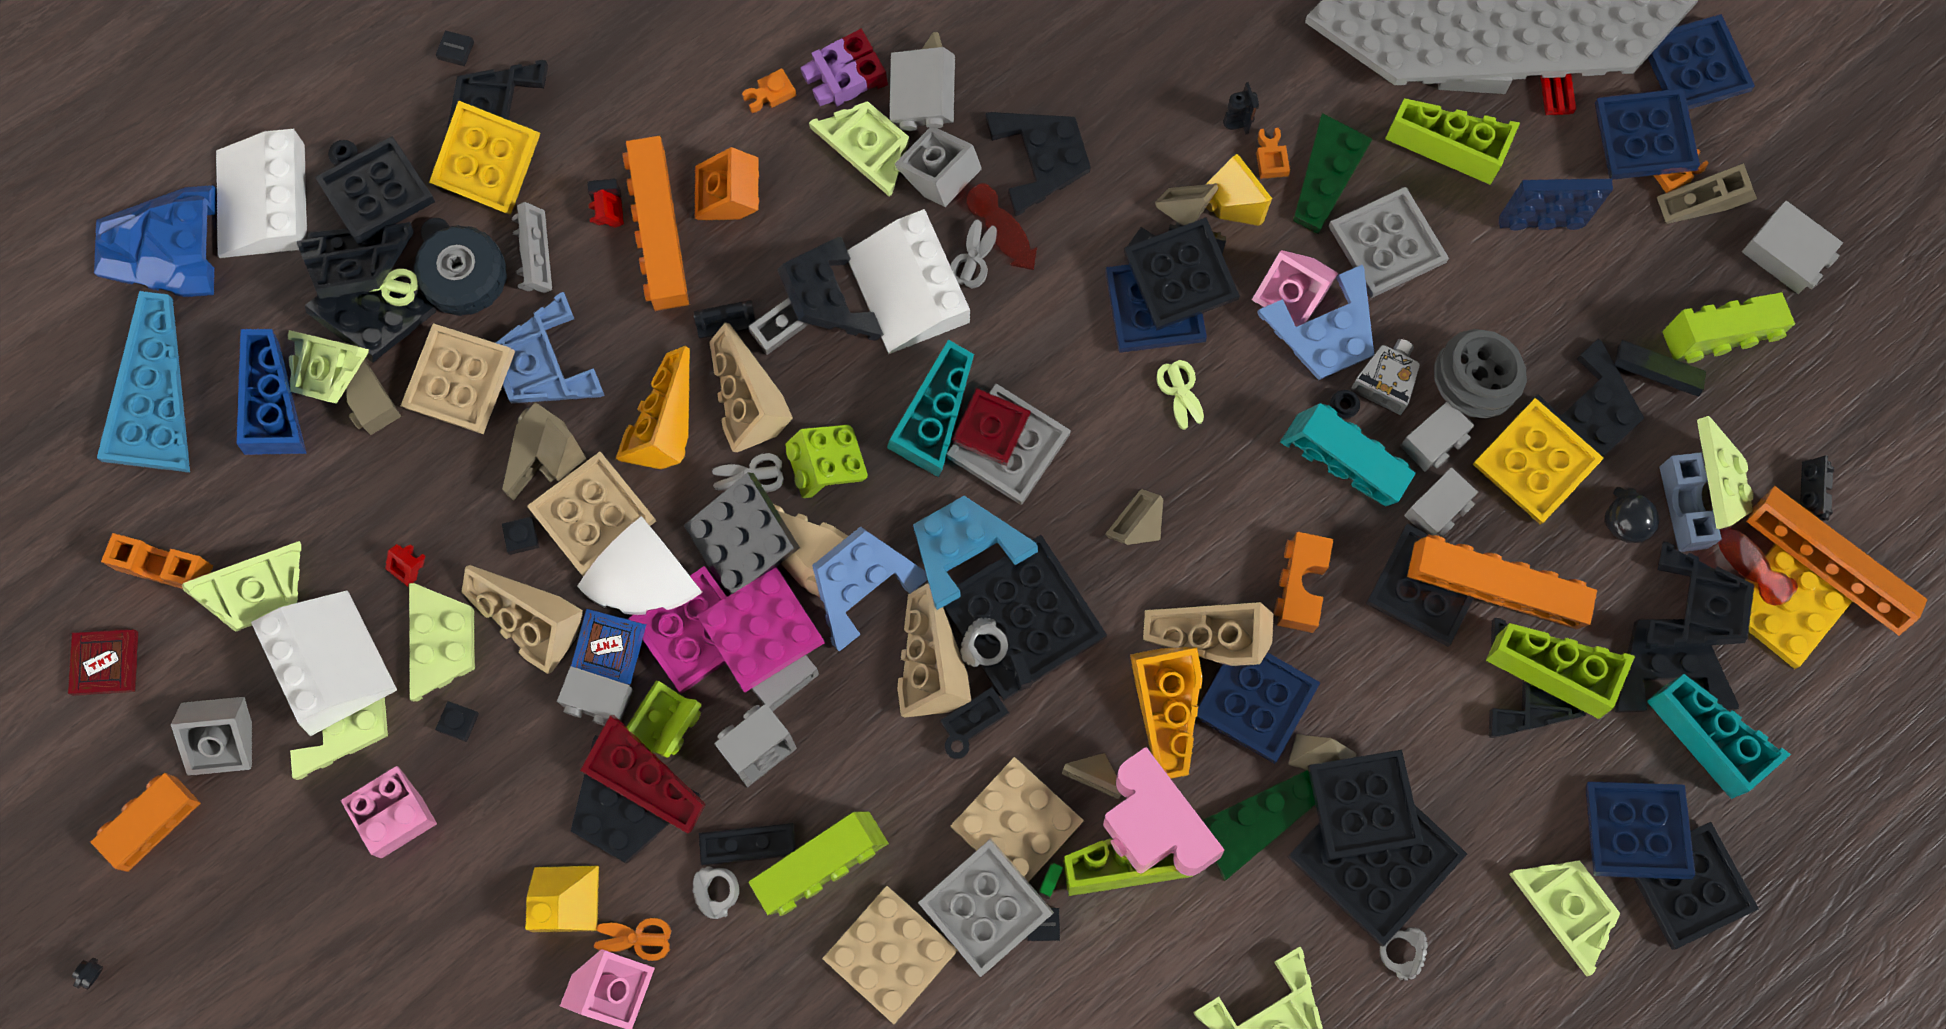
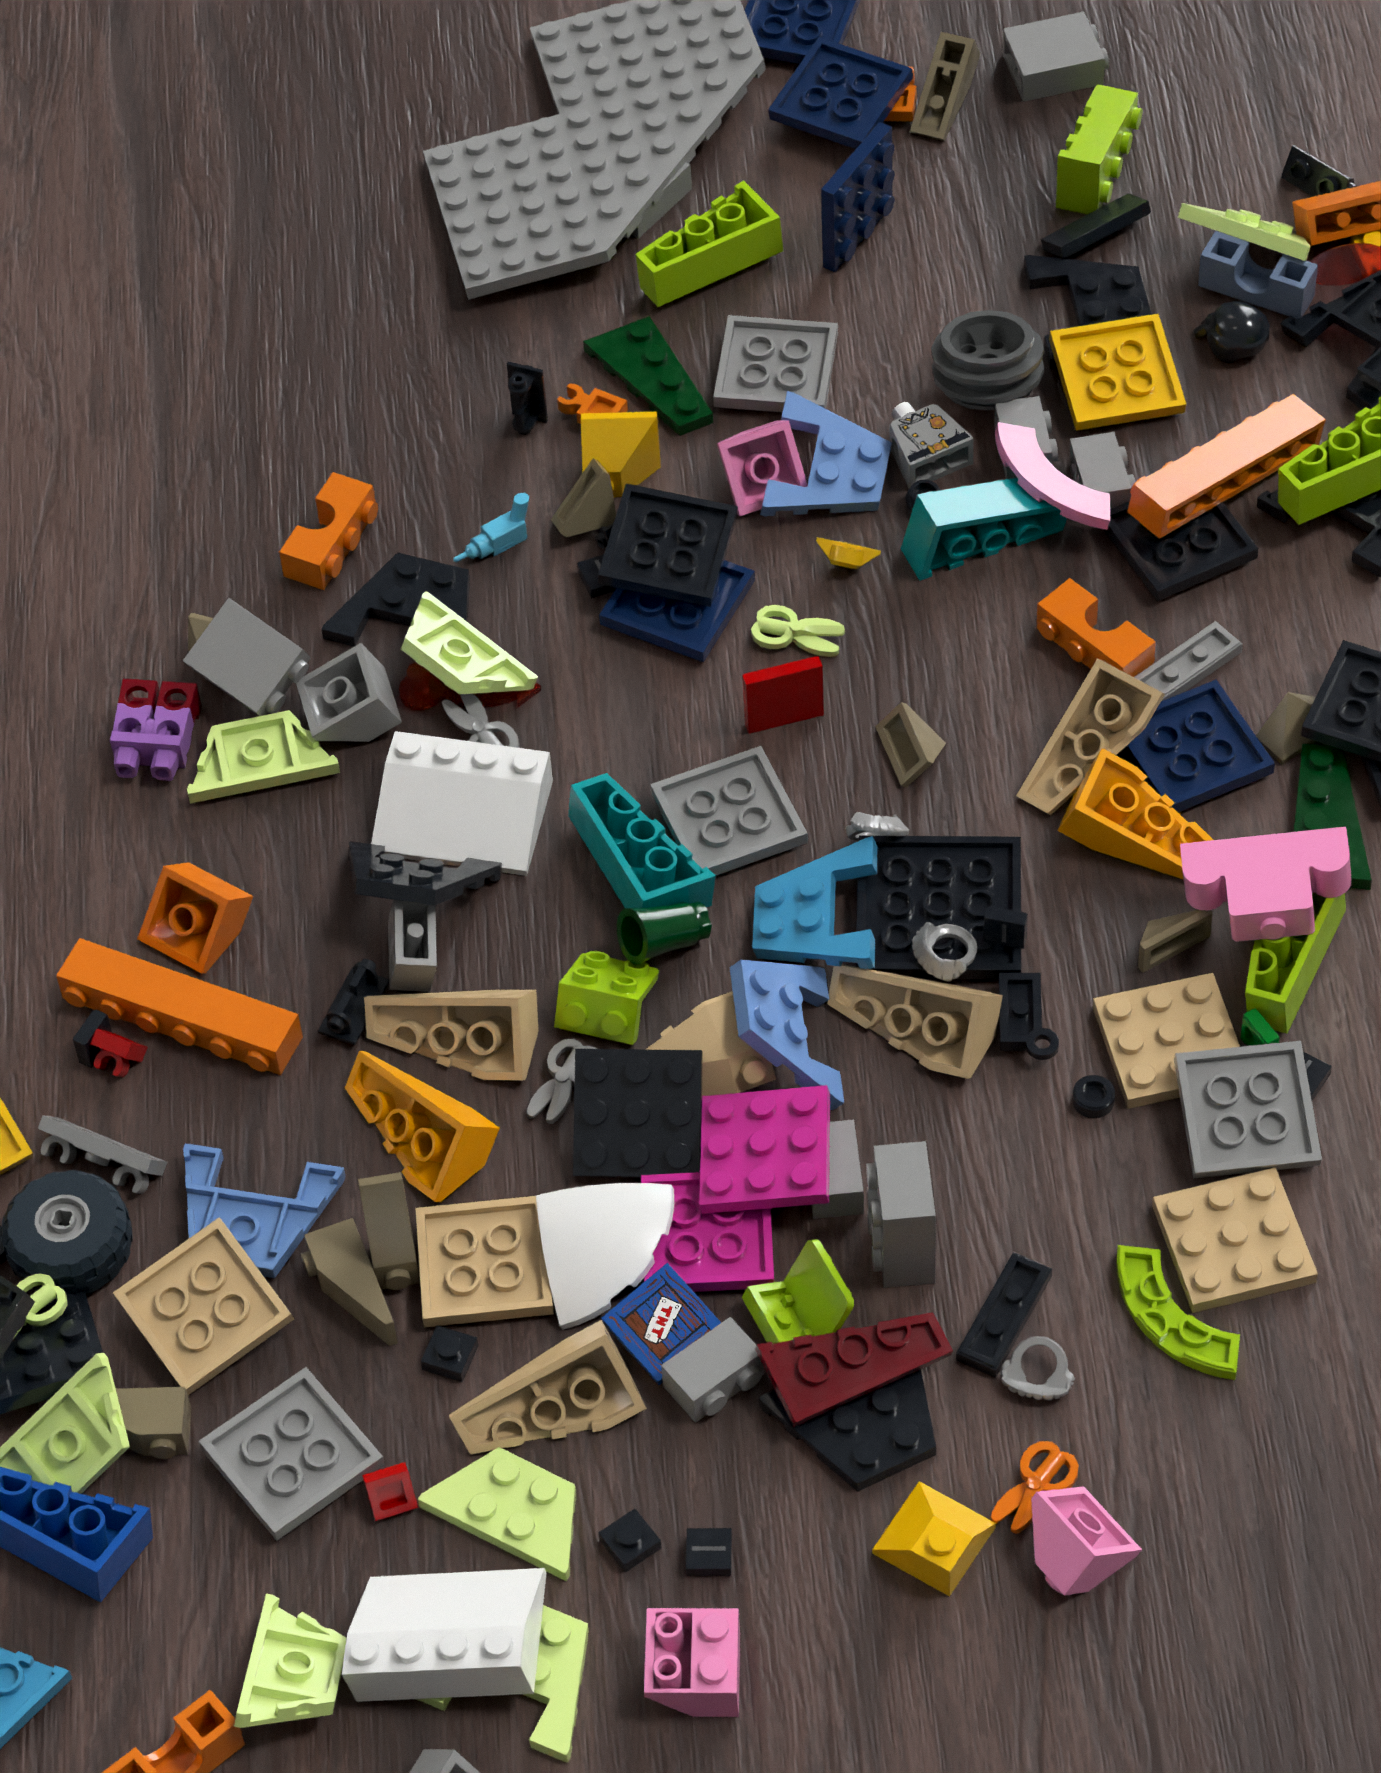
camera: 50 degrees left, 20 degrees down
orange plate [742,68,796,113] -> none
lime wedge [748,812,889,916] -> none
dark red tile [952,388,1031,466] -> none
red tile [1540,73,1576,115] -> none
none -> light grey plate [199,1367,385,1541]
none -> orange arch [279,472,378,590]
none -> yellowish green wing [401,591,538,694]
none -> medium azure piece [453,493,529,562]
none -> dark green plant [617,902,712,965]
none -> black tile [686,1528,732,1576]
none -> red tile [742,656,824,734]
none -> yellow piece [816,537,881,569]
none -> light grey piece [845,812,909,840]
none -> tile [995,422,1110,530]
none -> black tile [1072,1075,1115,1118]
none -> lime tile [1116,1245,1240,1380]
none -> light grey tile [1134,621,1242,701]

